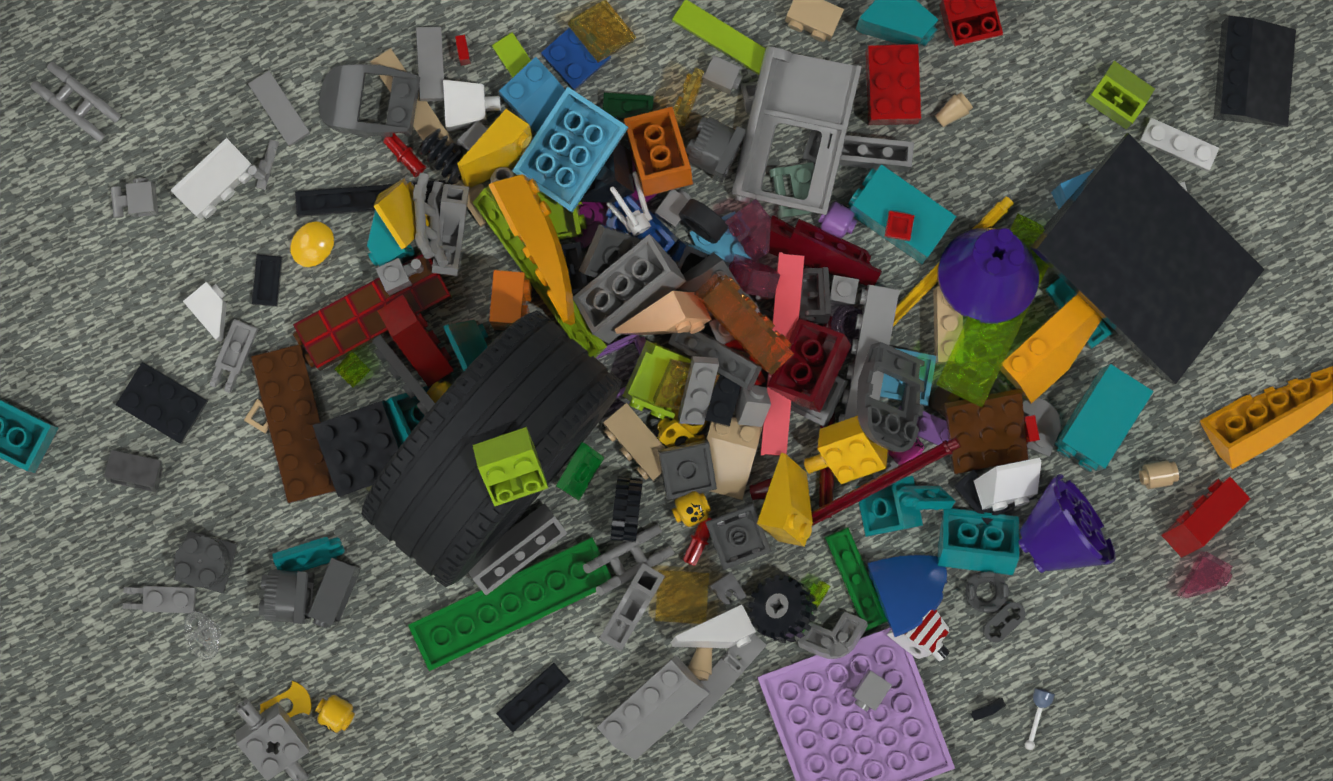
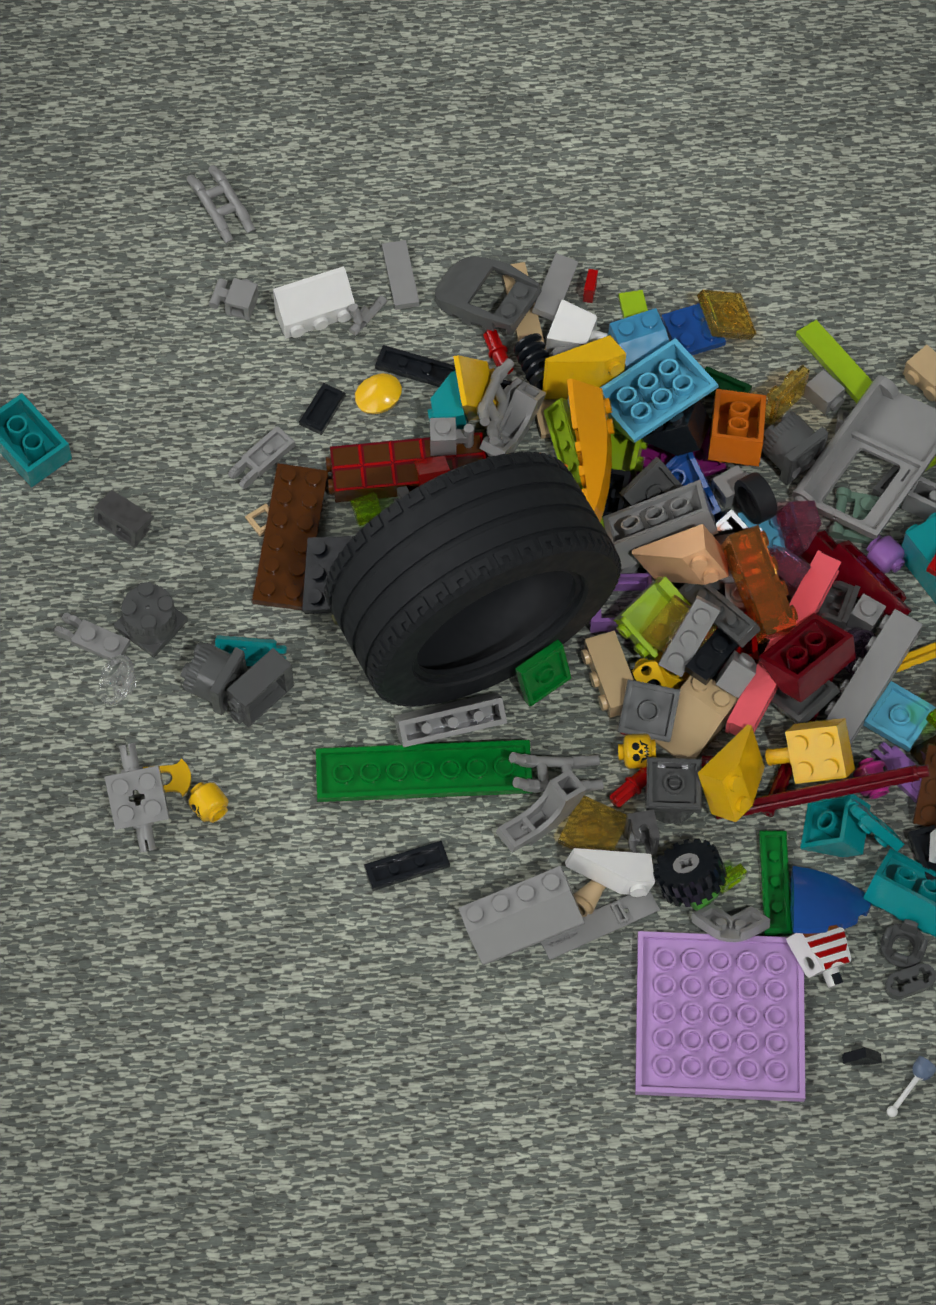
camera: 30 degrees right, 20 degrees down
black plate [116,362,208,444] -> none
white slope [183,282,227,342] -> none
lime slope [473,427,548,506] -> none
white plant [607,172,653,236] -> none
black wheel [610,476,643,543] -> none
light grey brick [851,670,892,712] -> none
dark grey slope [857,342,925,452] -> none

